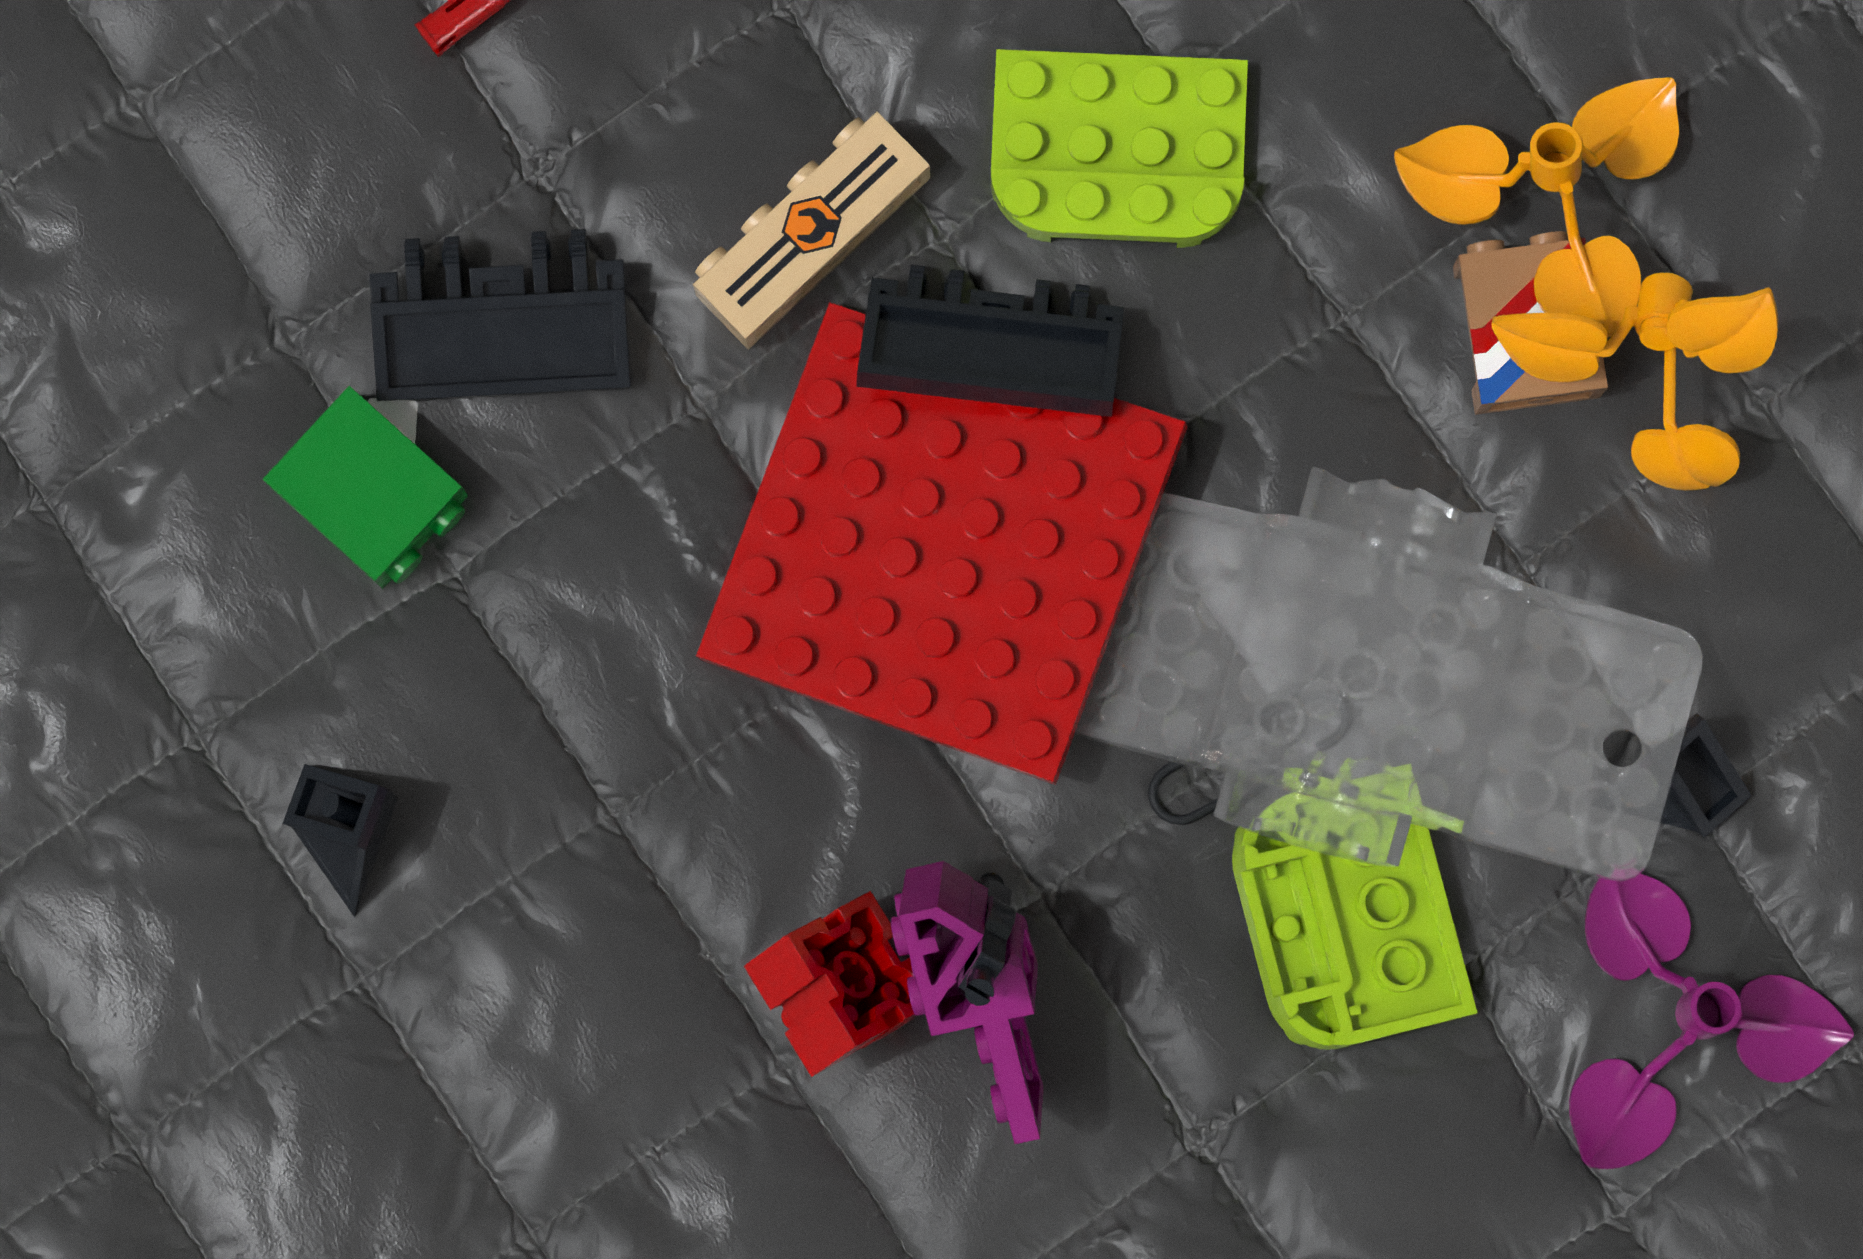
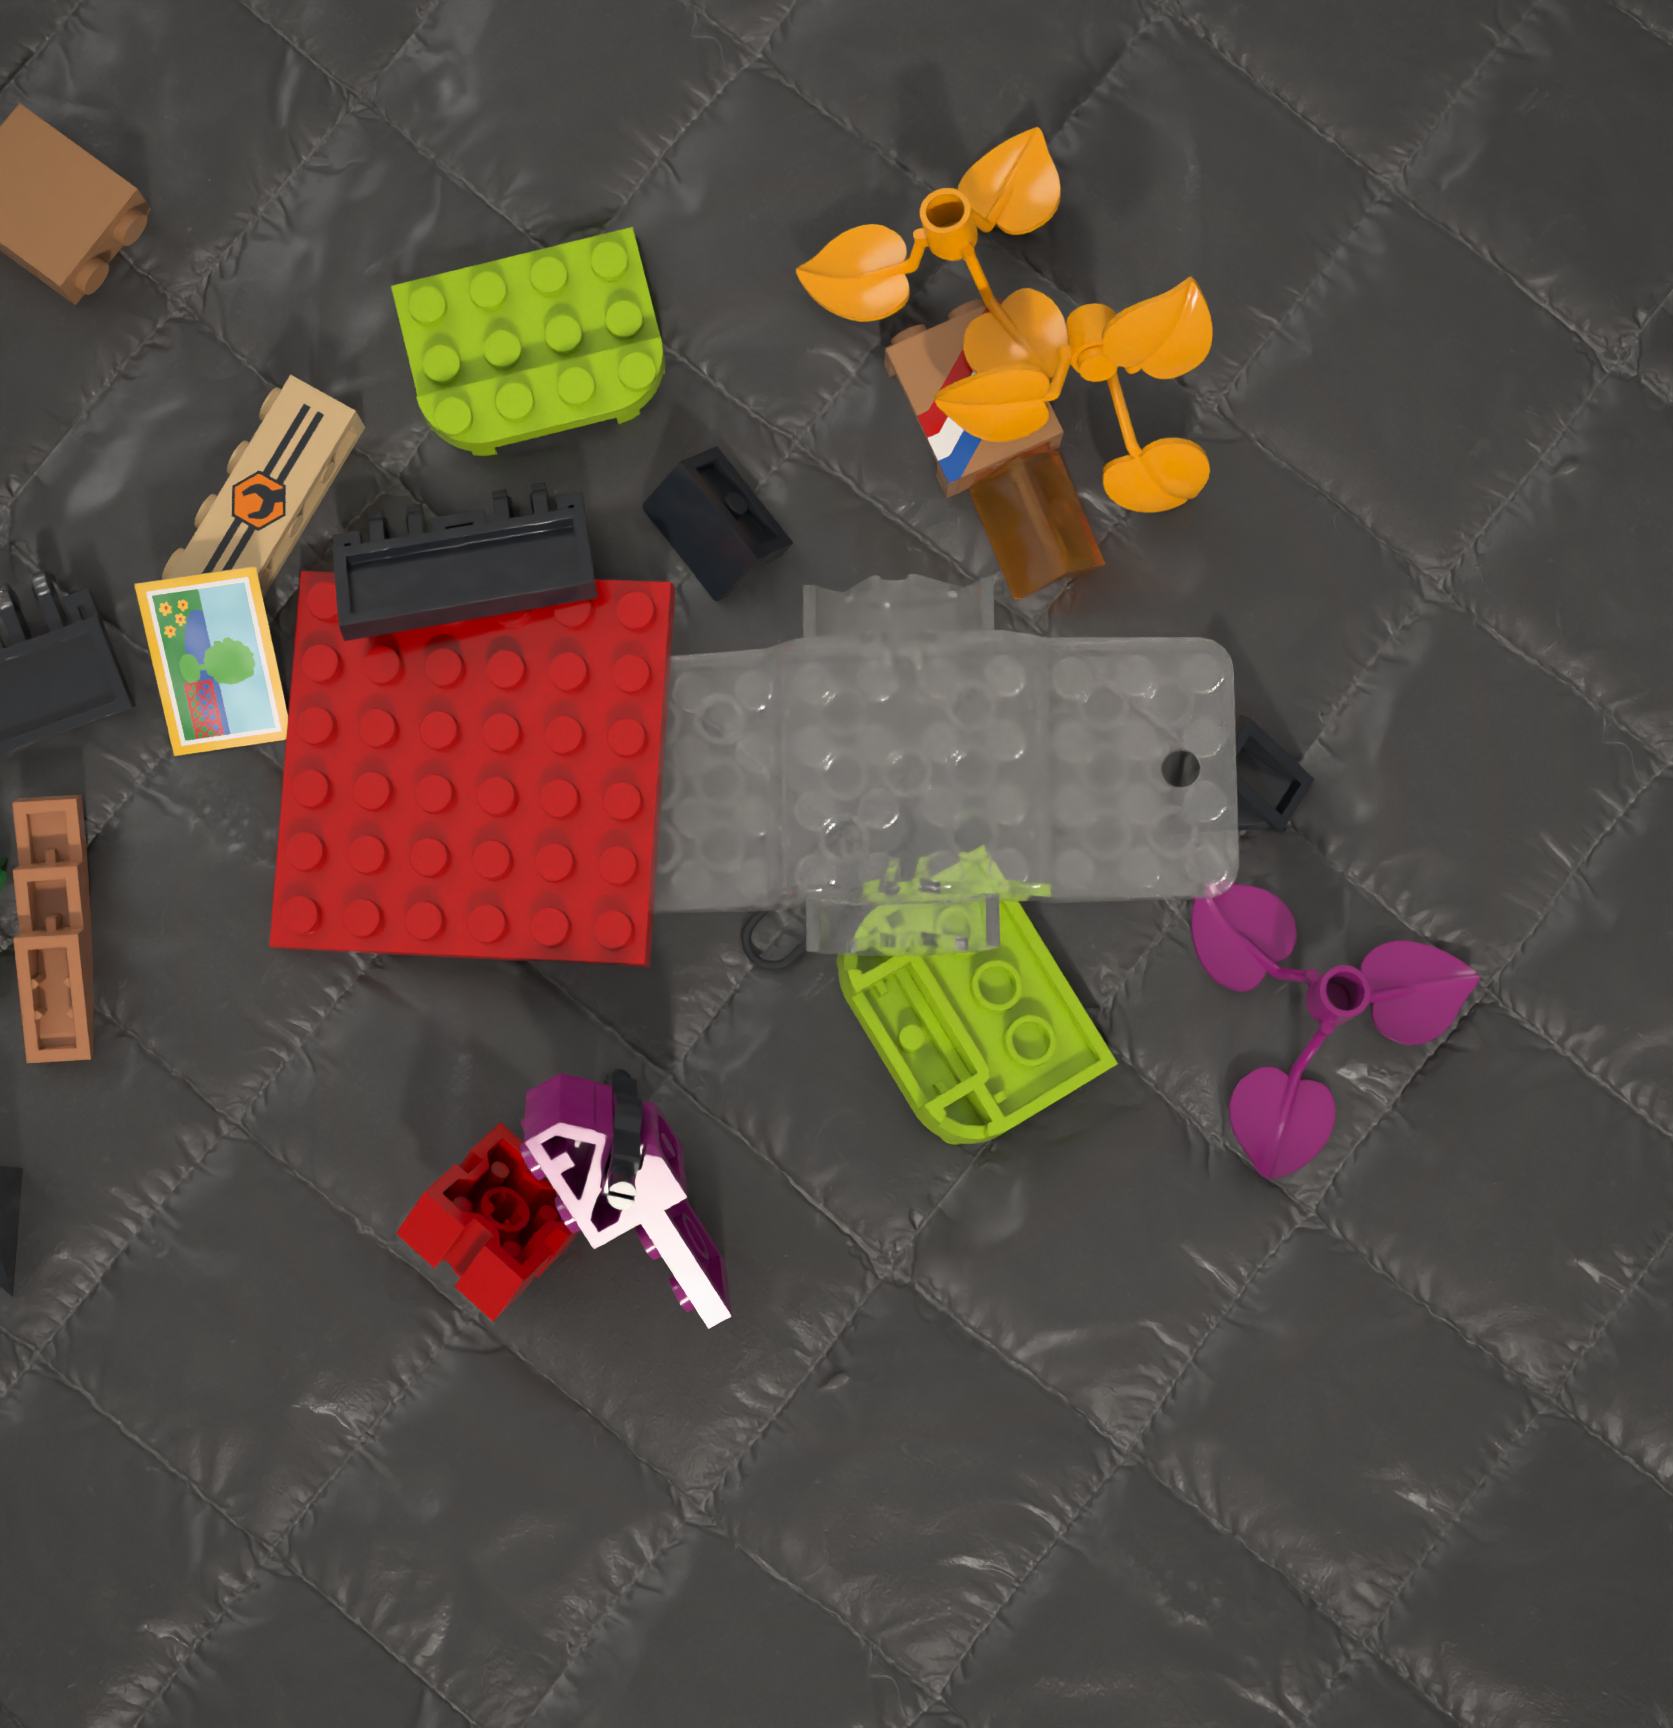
camera: 20 degrees left, 0 degrees up
none -> nougat slope [12,795,94,1063]
none -> sticker [134,566,288,756]
none -> black panel [643,446,793,601]
none -> clear orange panel [969,451,1106,600]

